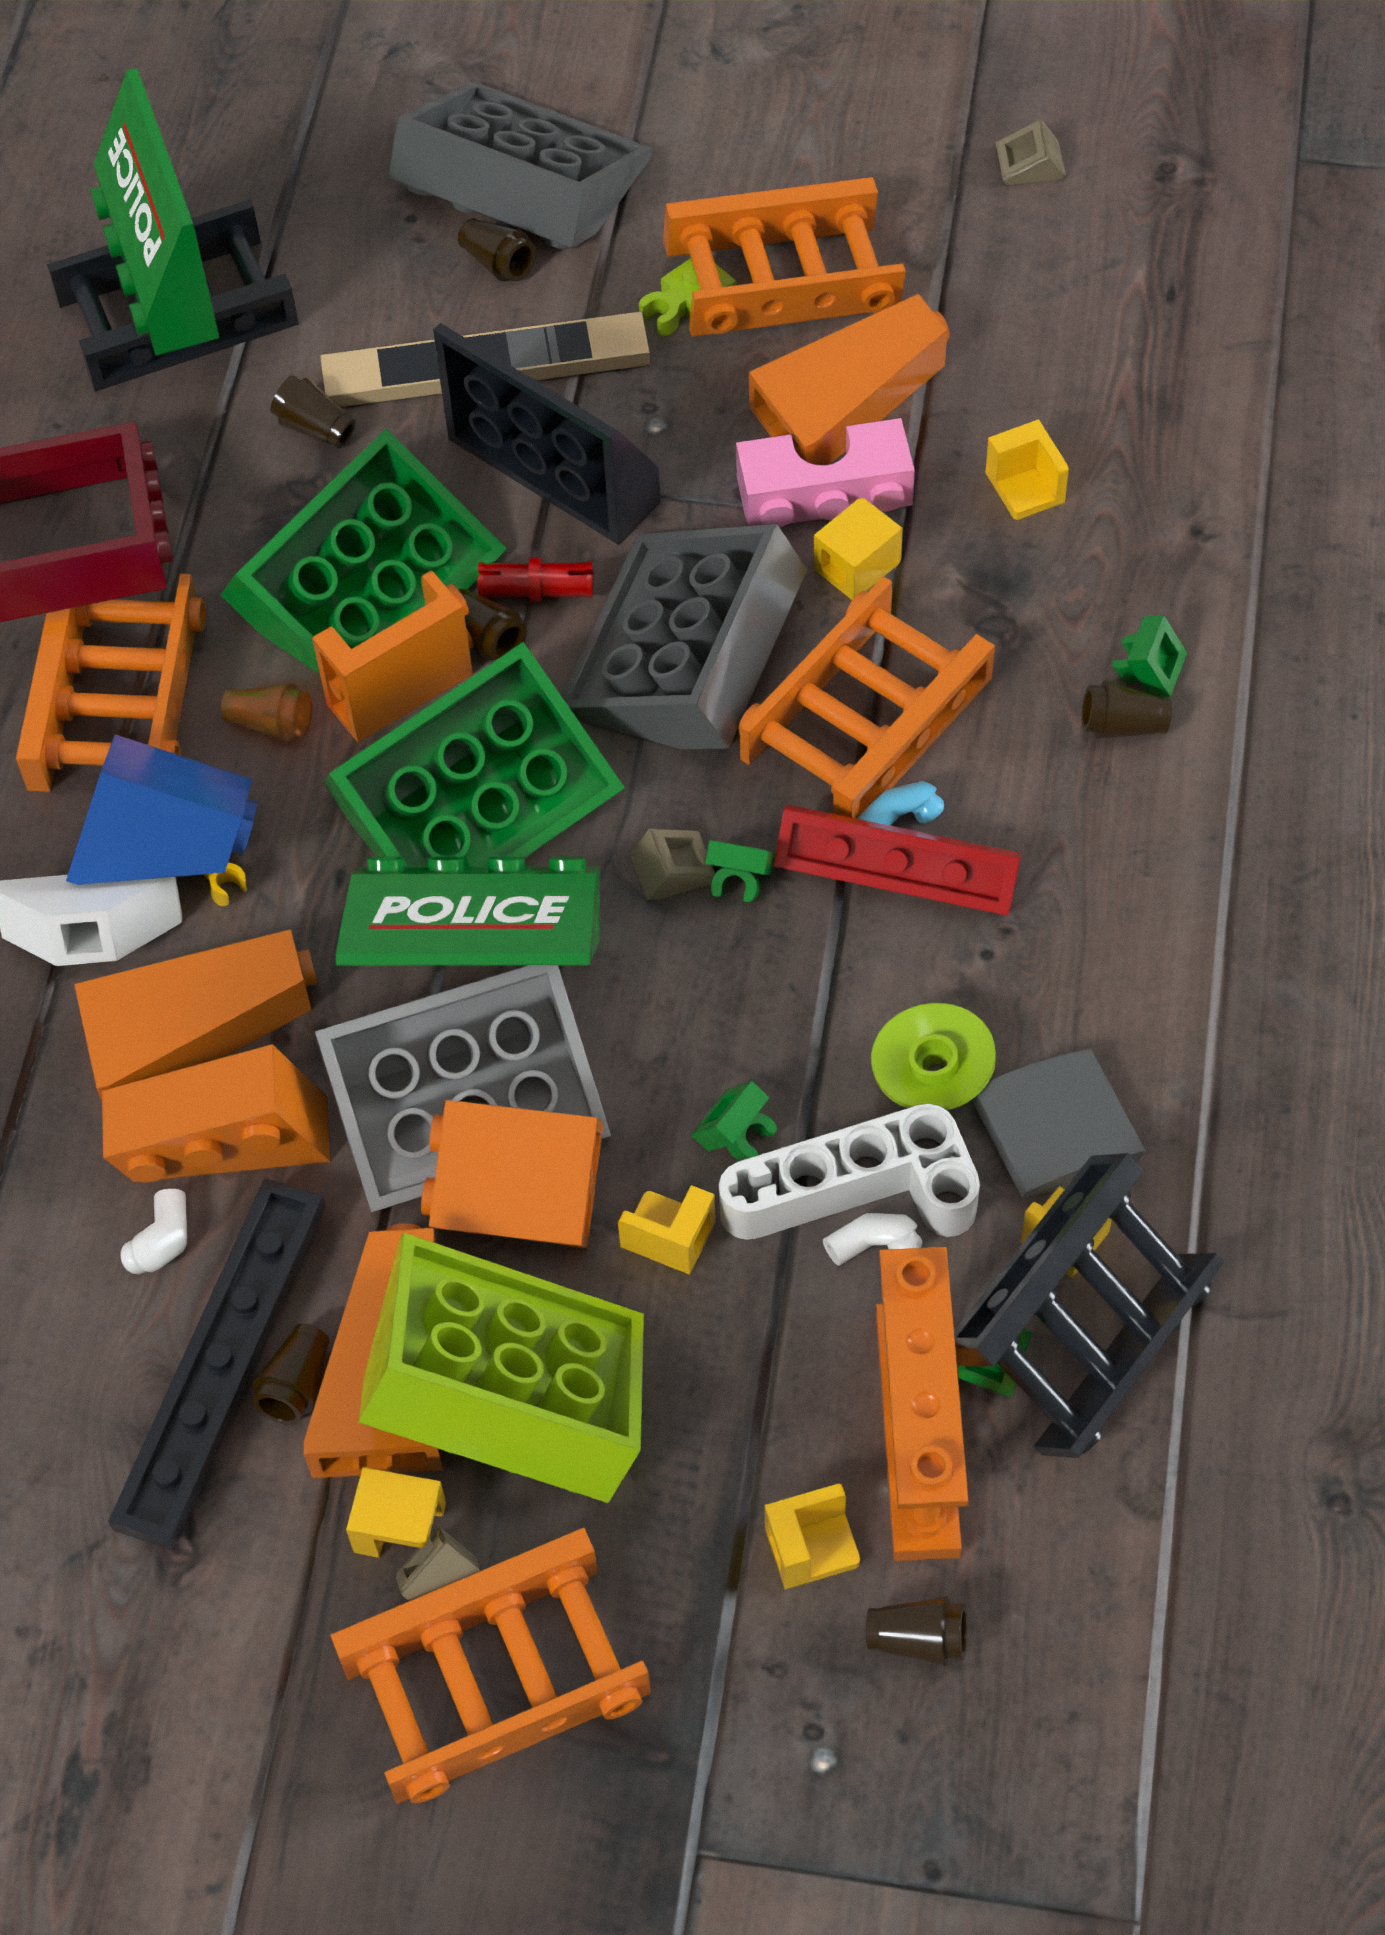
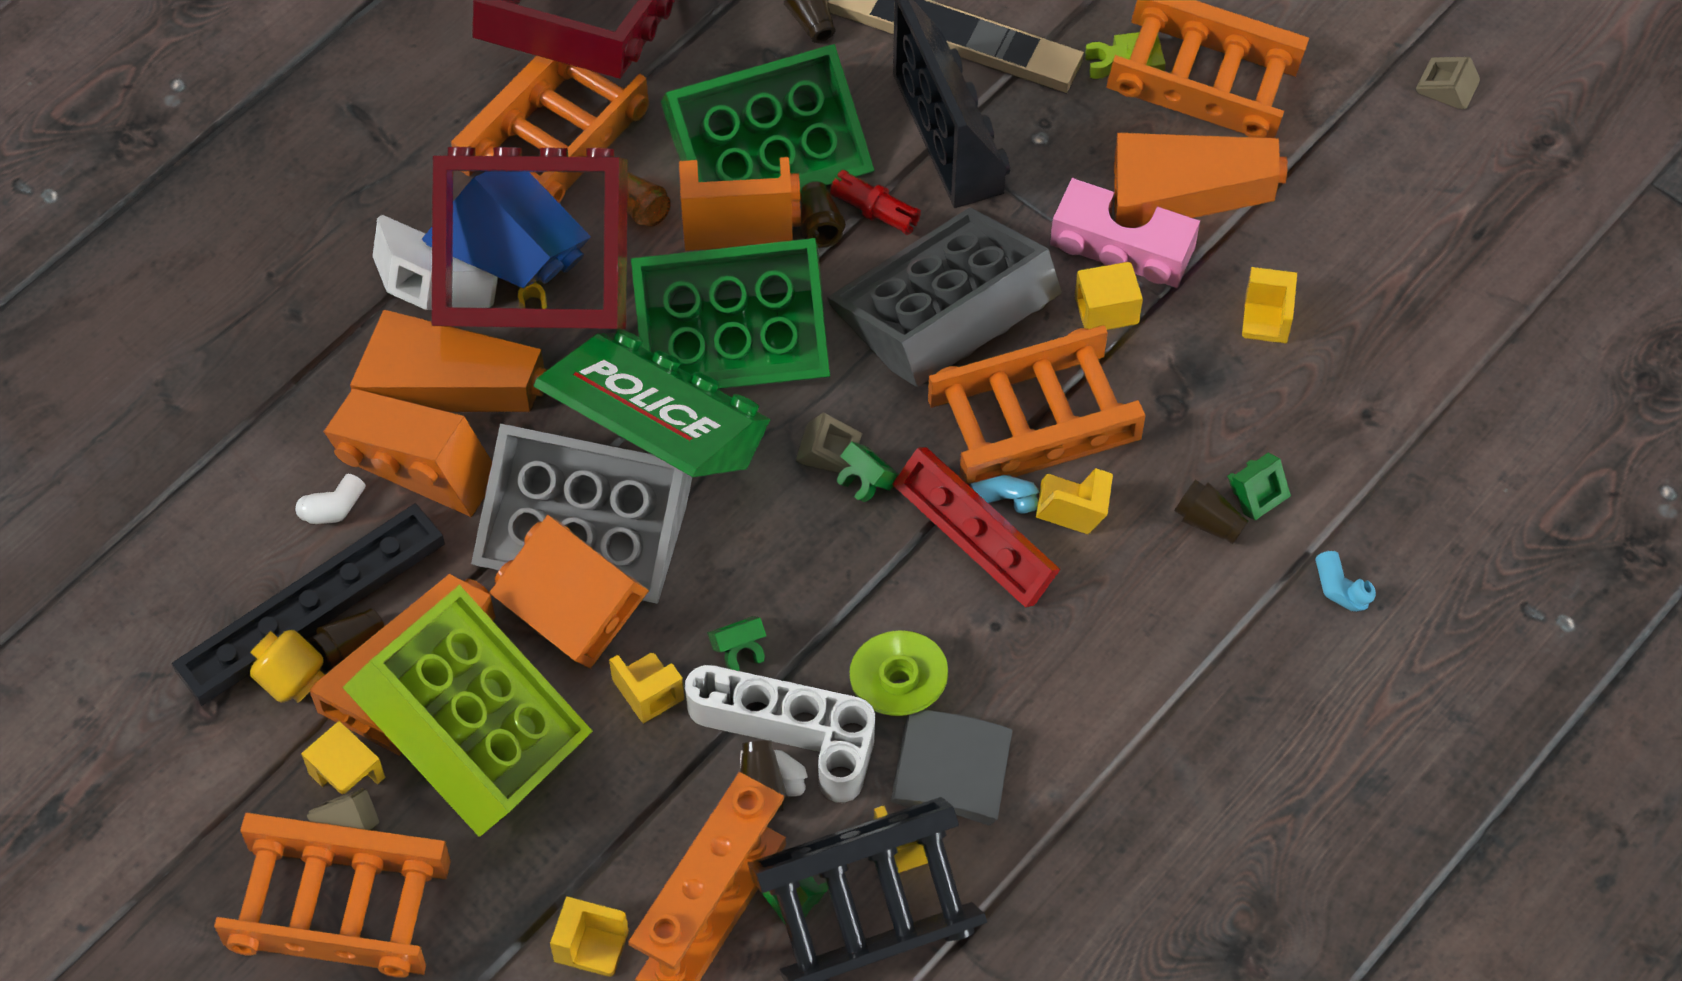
camera: 30 degrees right, 0 degrees up
none -> yellow head [250,630,325,703]
none -> dark red window [432,147,628,329]
none -> dark brown cone [740,740,788,812]
none -> yellow panel [1036,468,1113,534]
none -> medium azure arm [1315,551,1376,611]

